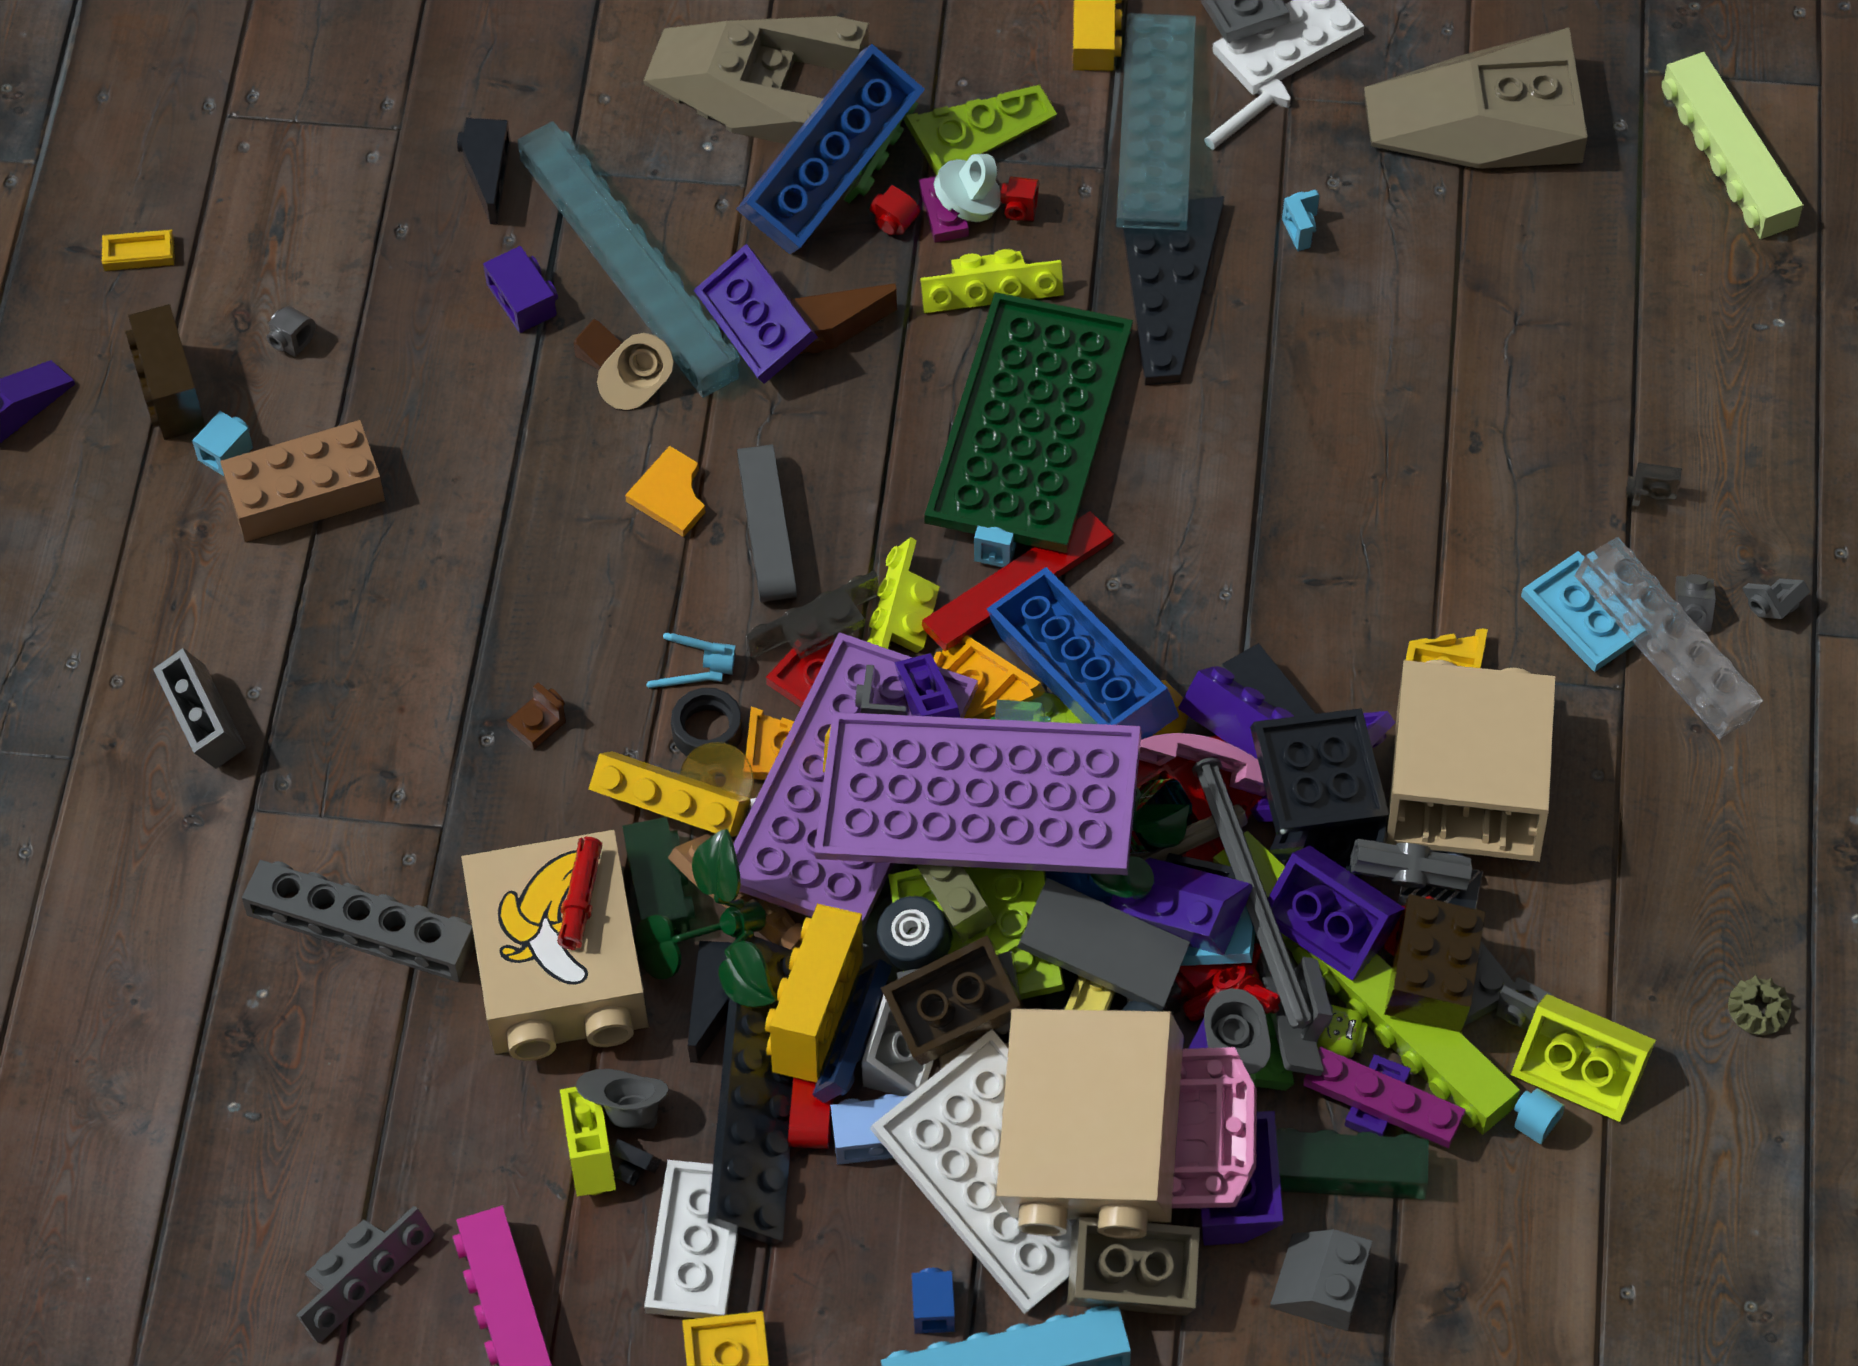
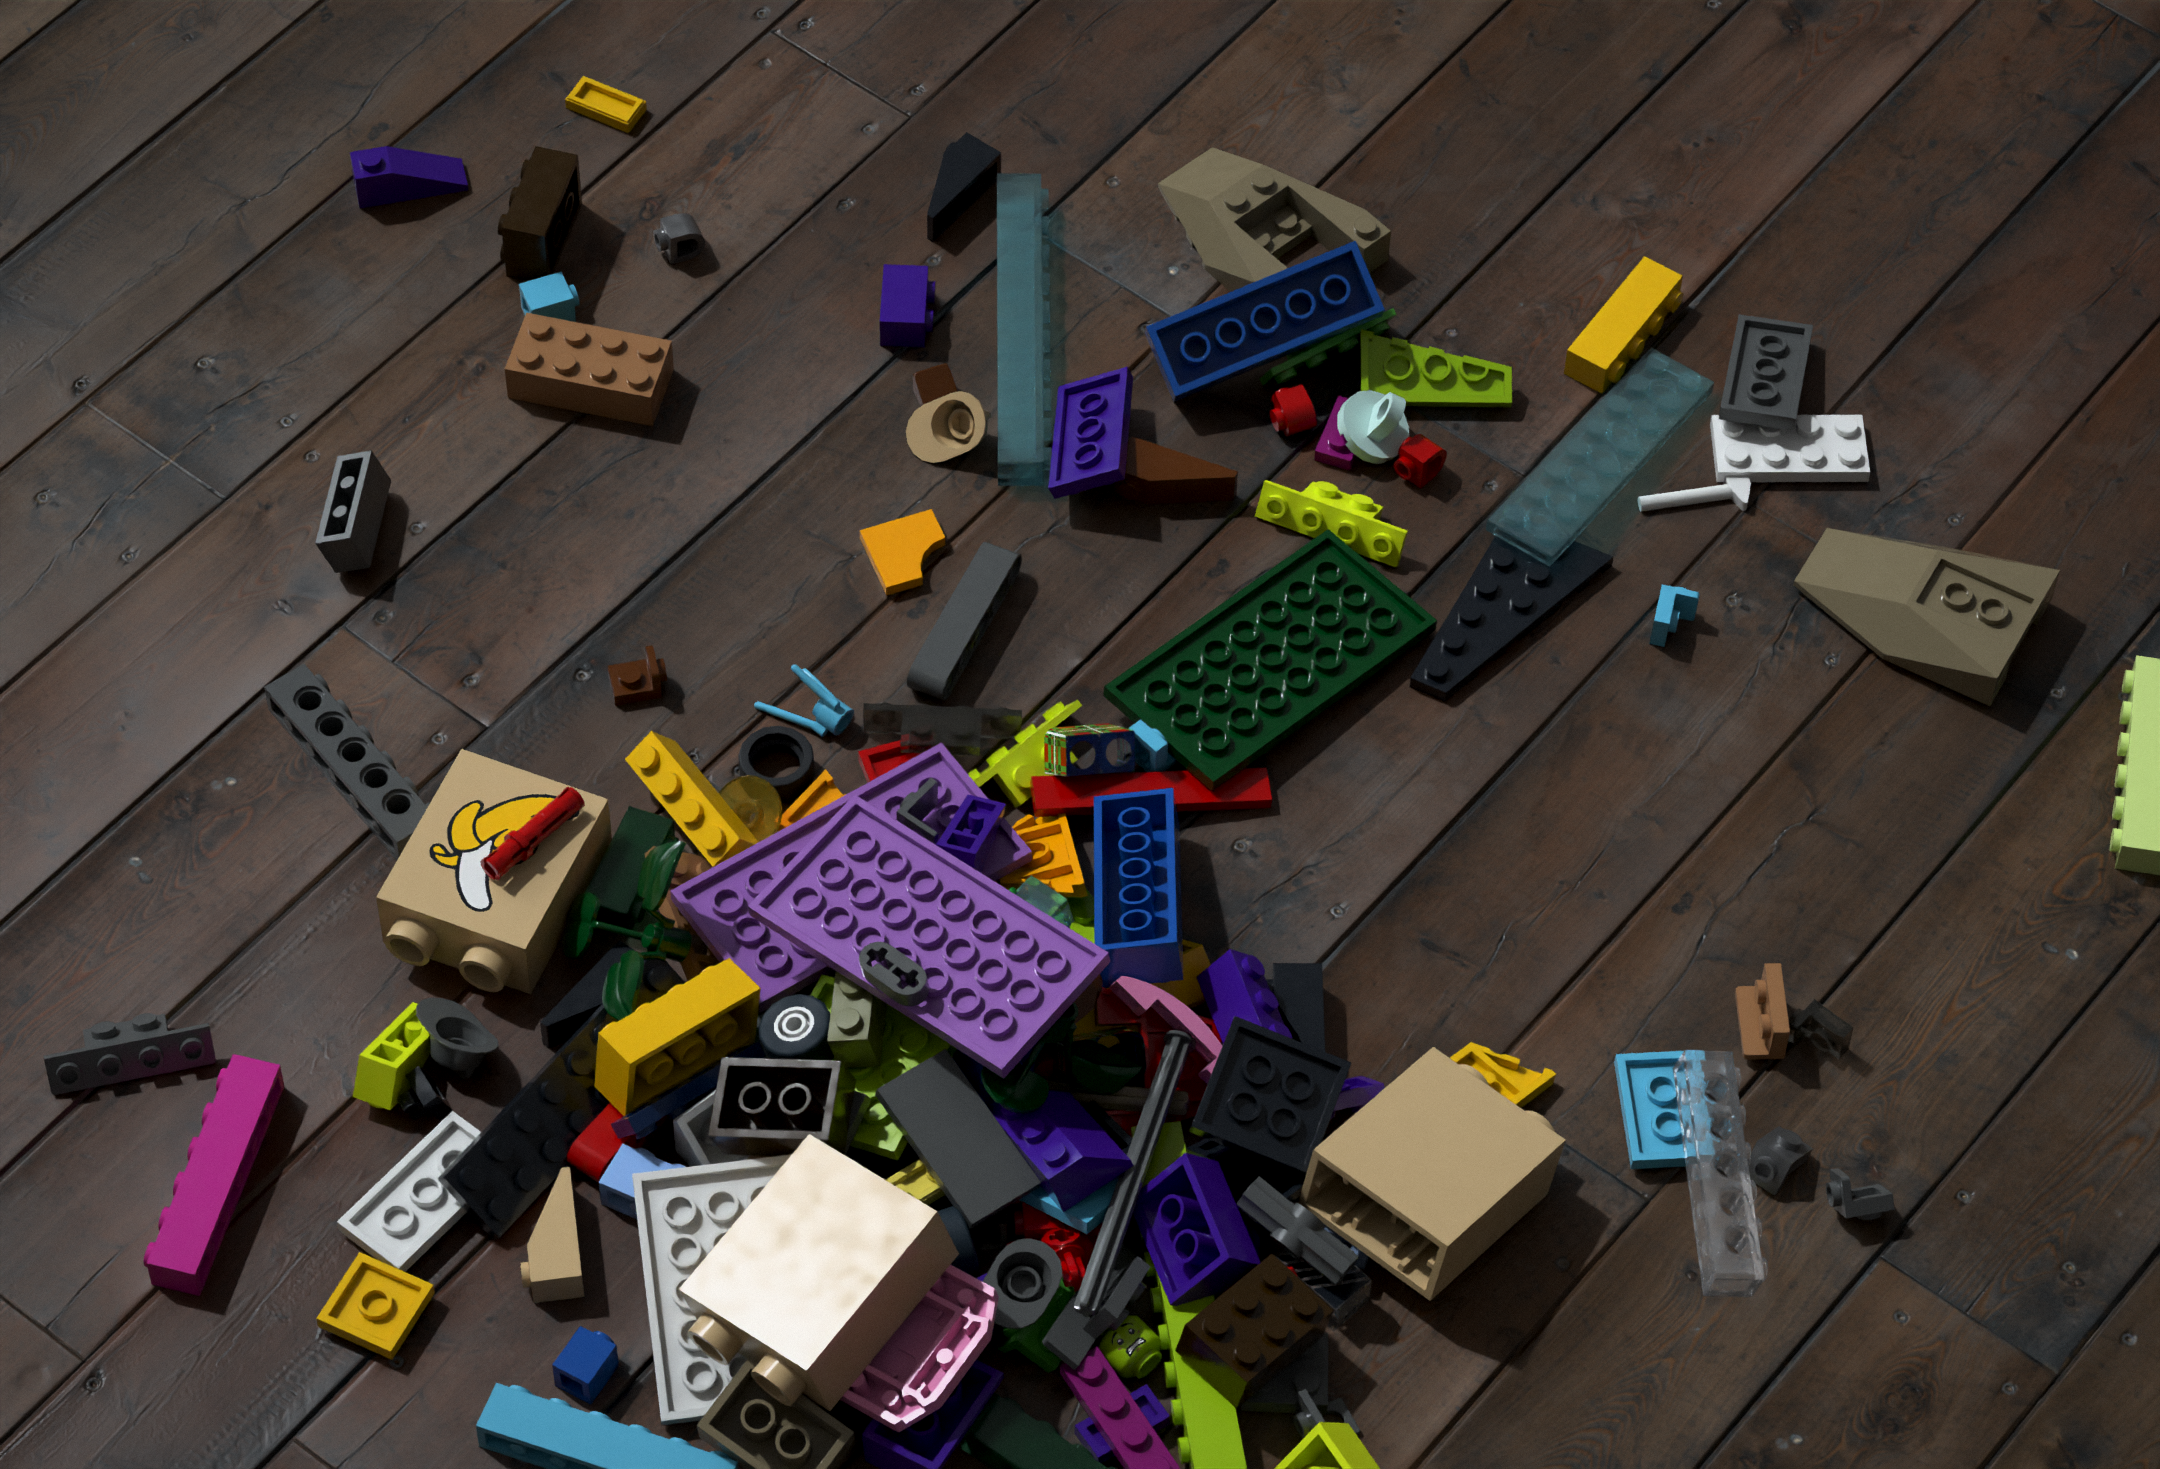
camera: 30 degrees right, 5 degrees down
none -> tan slope [520,1167,584,1303]
none -> dark grey beam [859,942,930,1006]
none -> piece [1044,723,1135,777]
none -> medium nougat bracket [1735,963,1790,1060]

